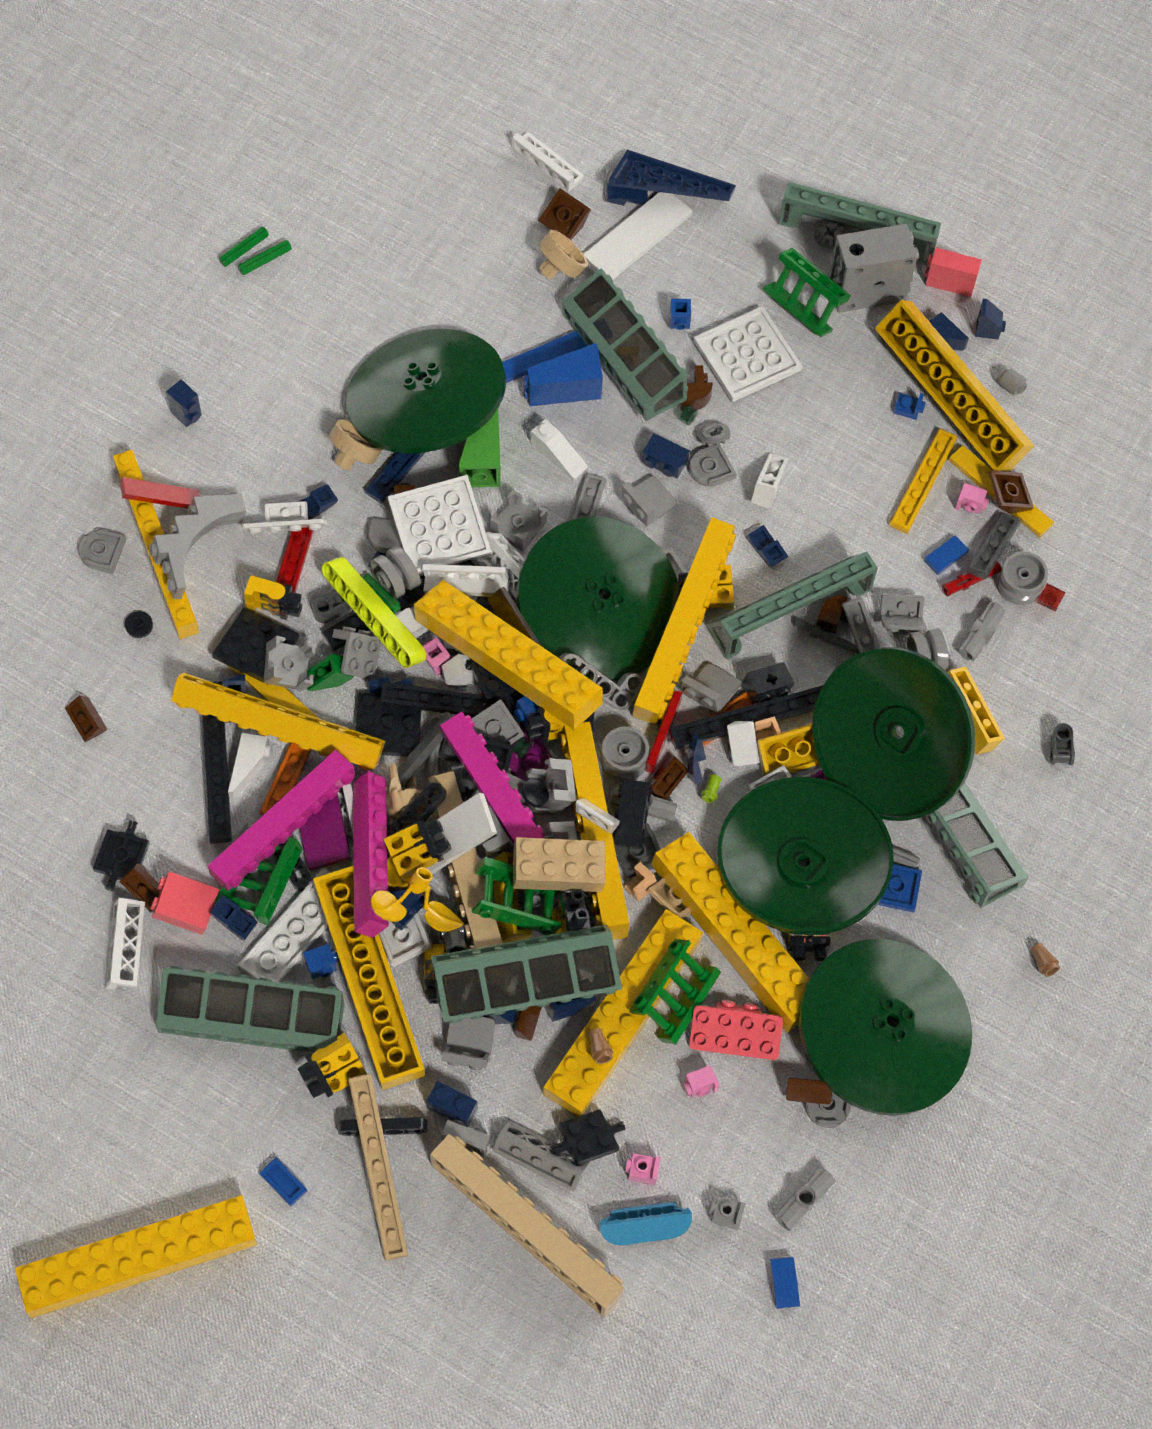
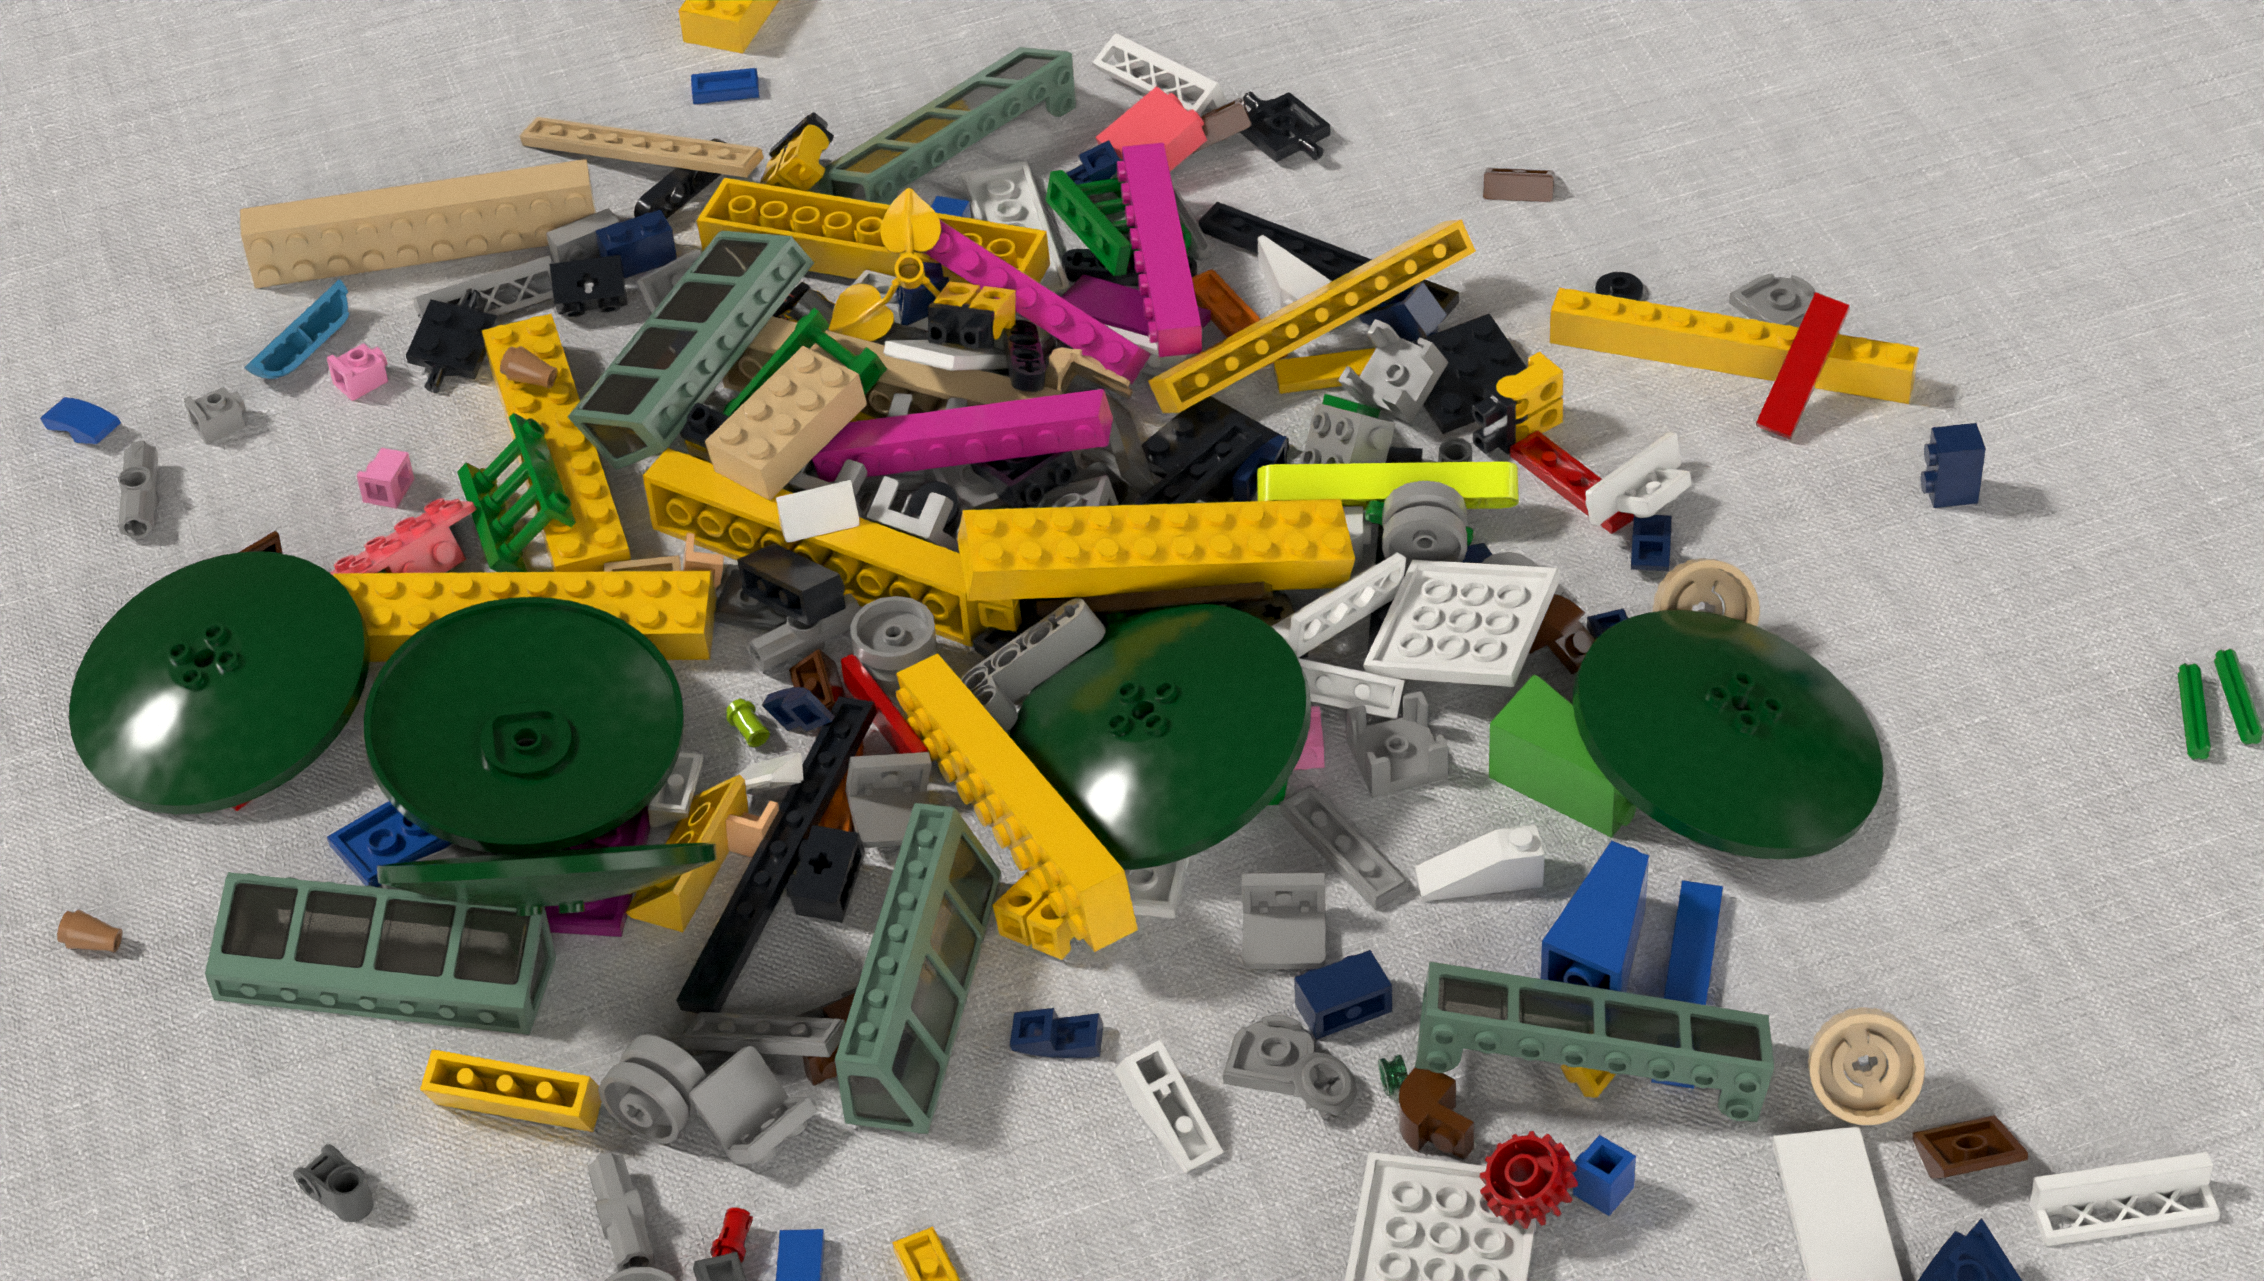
camera: 135 degrees right, 20 degrees down
light grey arch [149,494,246,599] -> none
none -> black brick [549,255,628,317]
none -> red gear [1479,1131,1578,1229]

